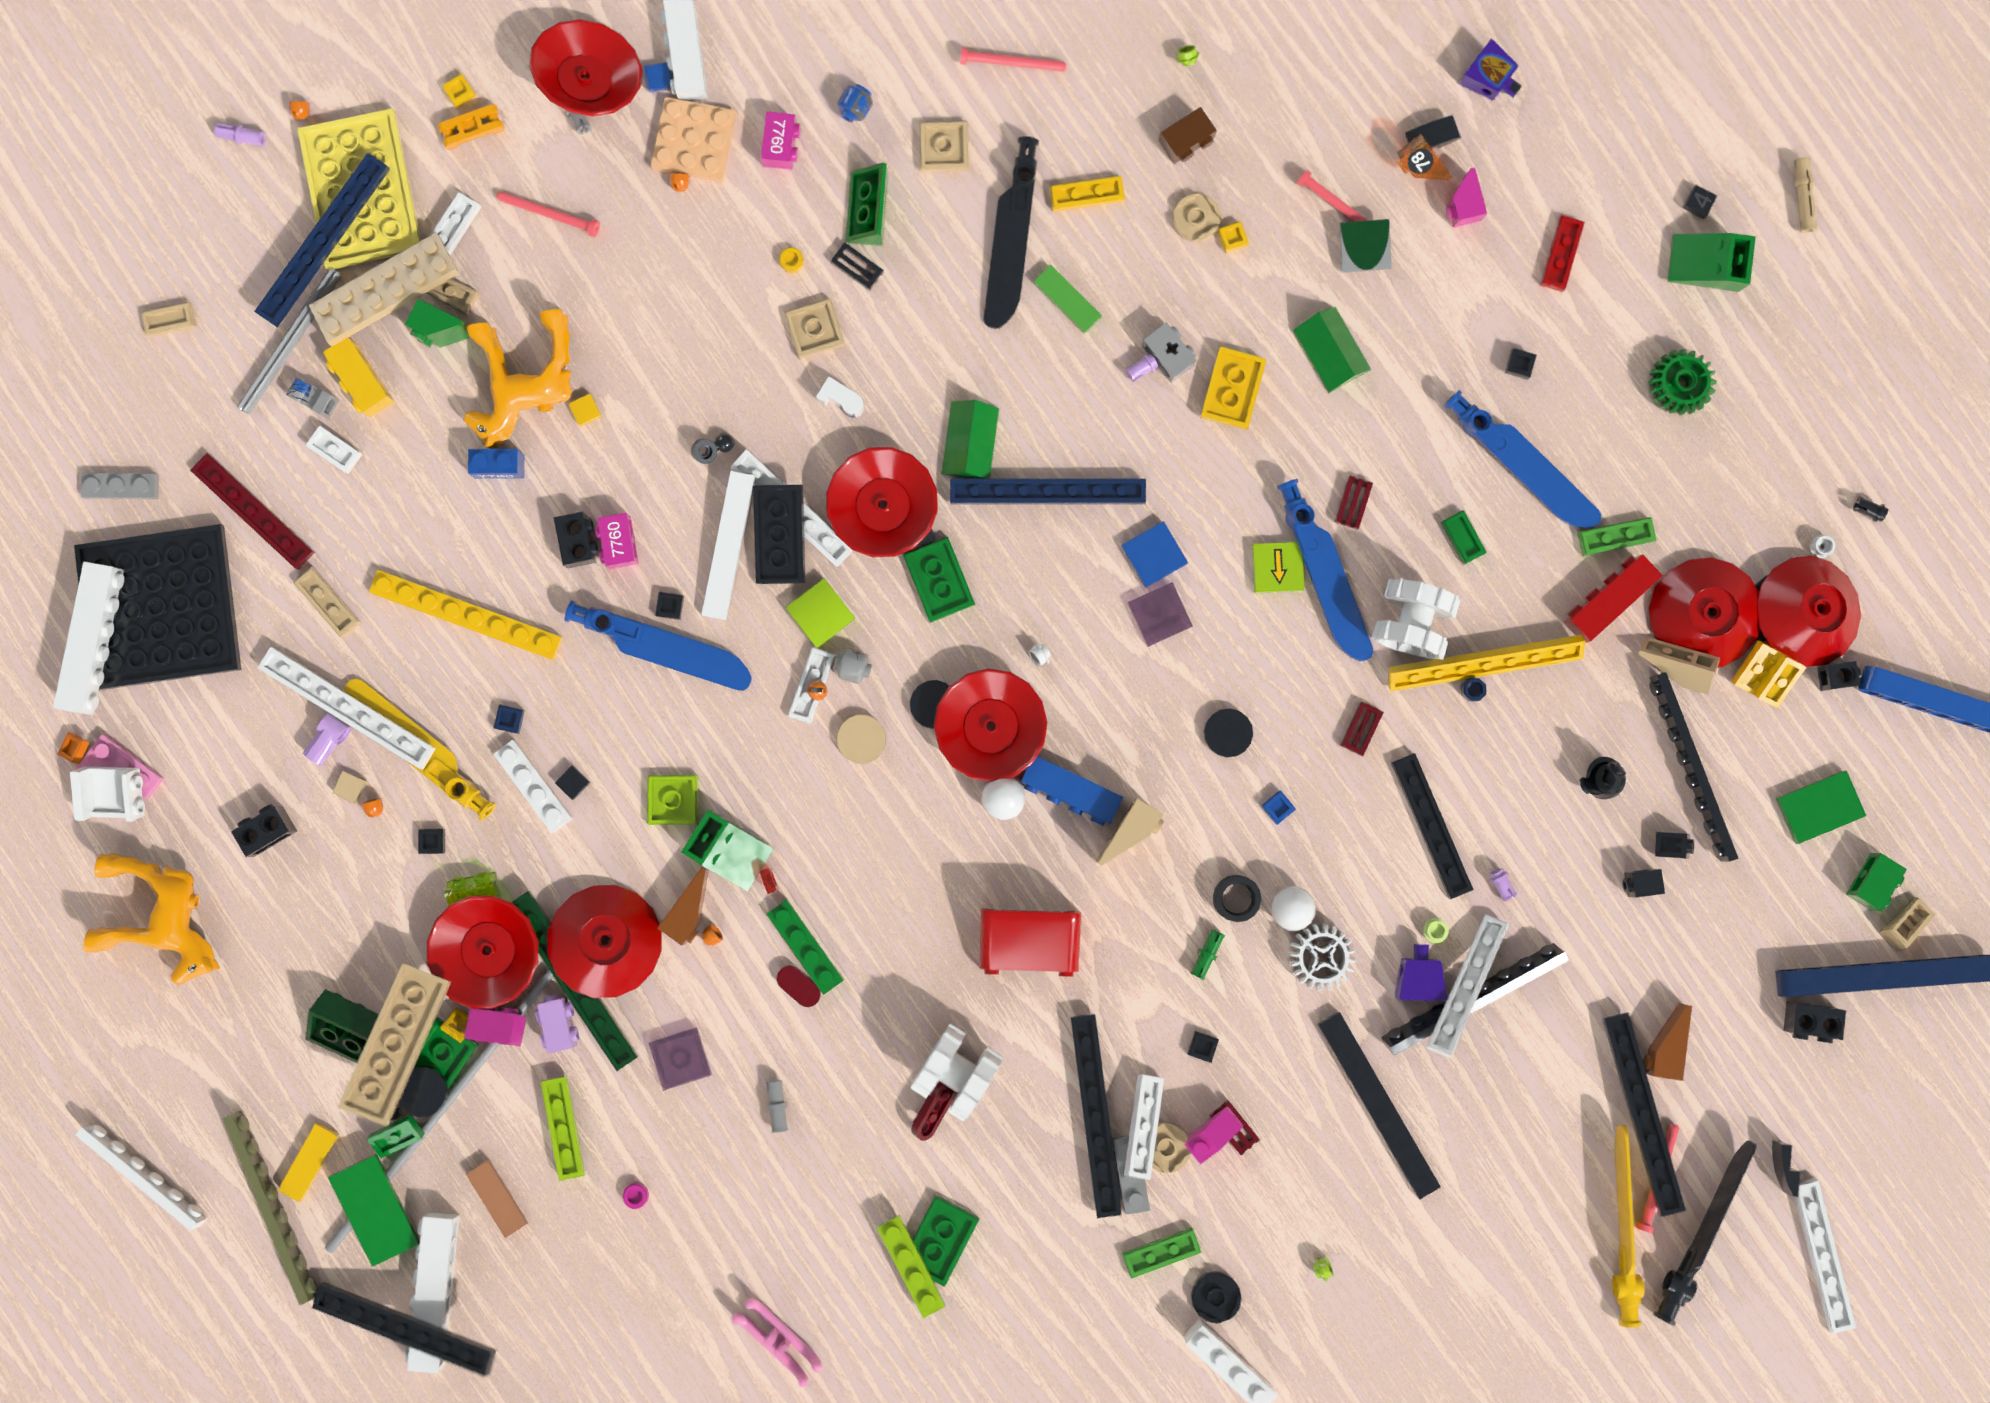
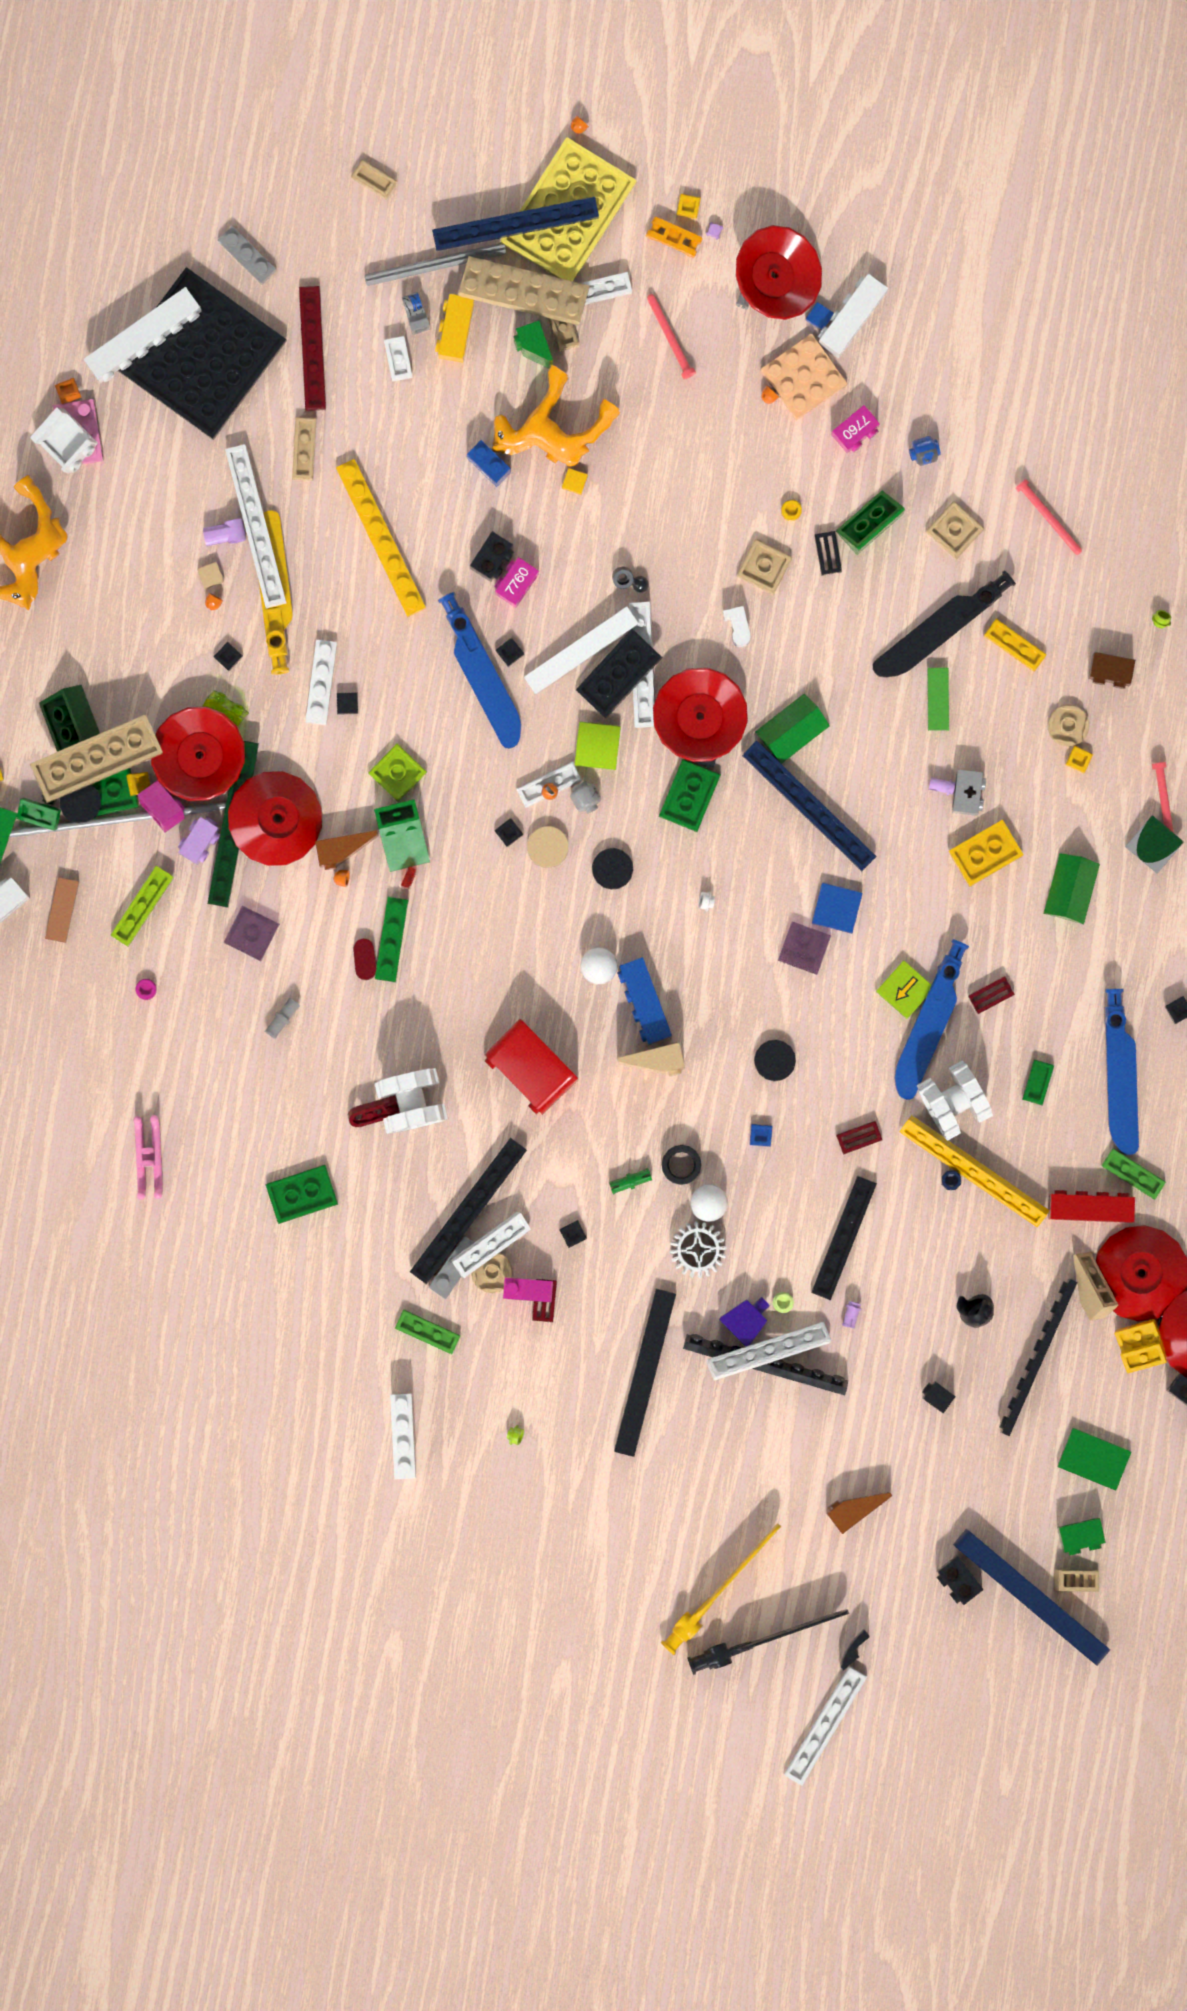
camera: 45 degrees right, 0 degrees up
lavender axle [214,123,266,147] -> none
black brick [231,804,298,857] -> none
dark blue tile [493,705,525,734] -> none
lime plate [877,1214,946,1319] -> none
red dish [934,668,1048,782] -> none
black tile [1191,1271,1242,1324] -> none
black plate [1602,1012,1686,1217] -> none
coral bar [1635,1123,1679,1234] -> none
black bracket [1655,832,1694,859] -> none
none -> black tile [494,818,524,847]
none -> lavender piece [706,222,723,240]

